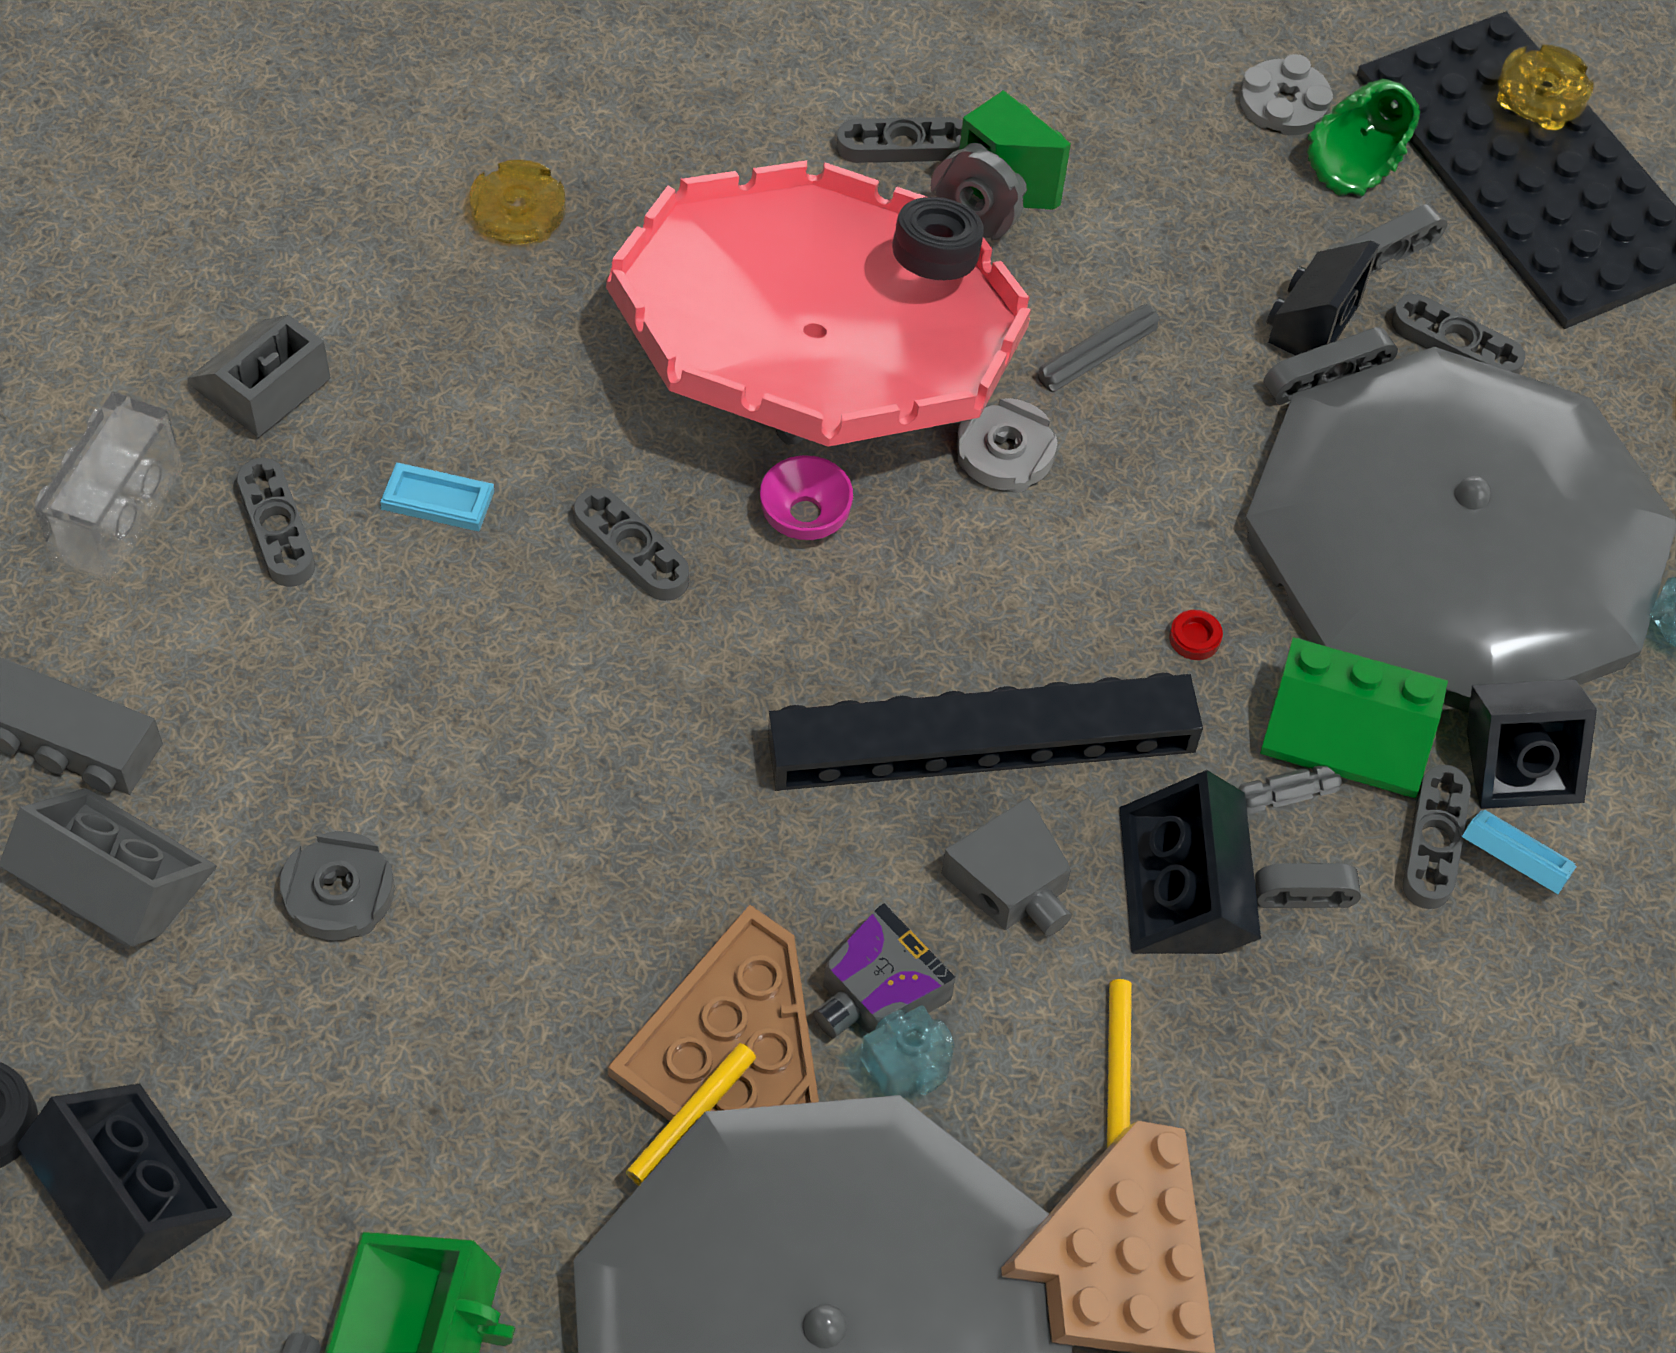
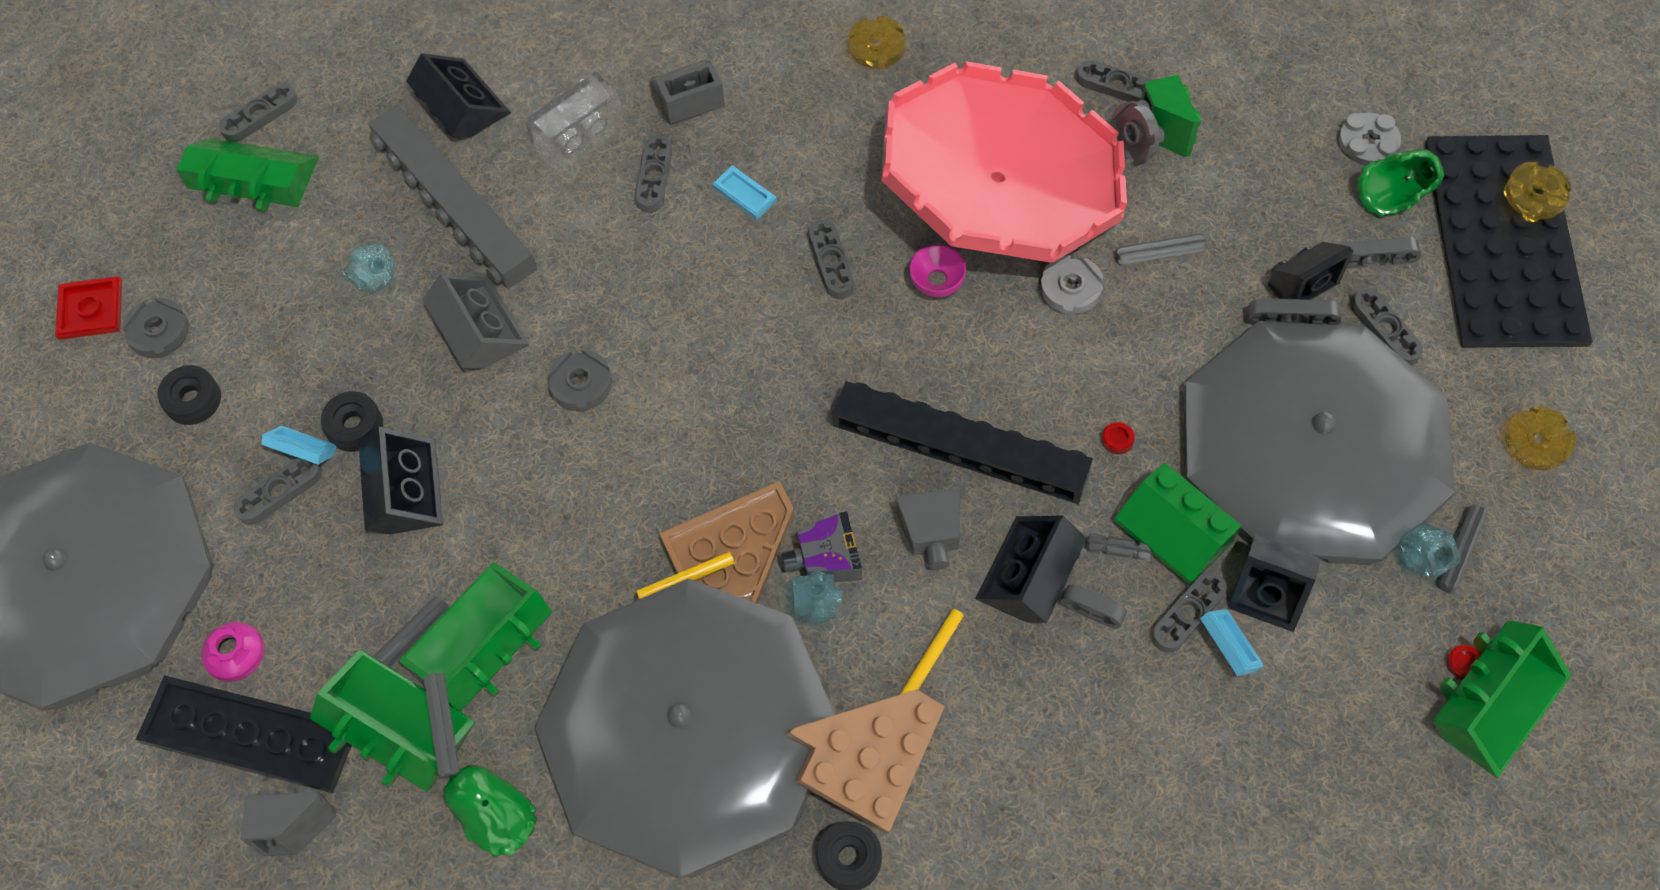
camera: 35 degrees right, 5 degrees up
black tyre [892,197,984,280] -> none

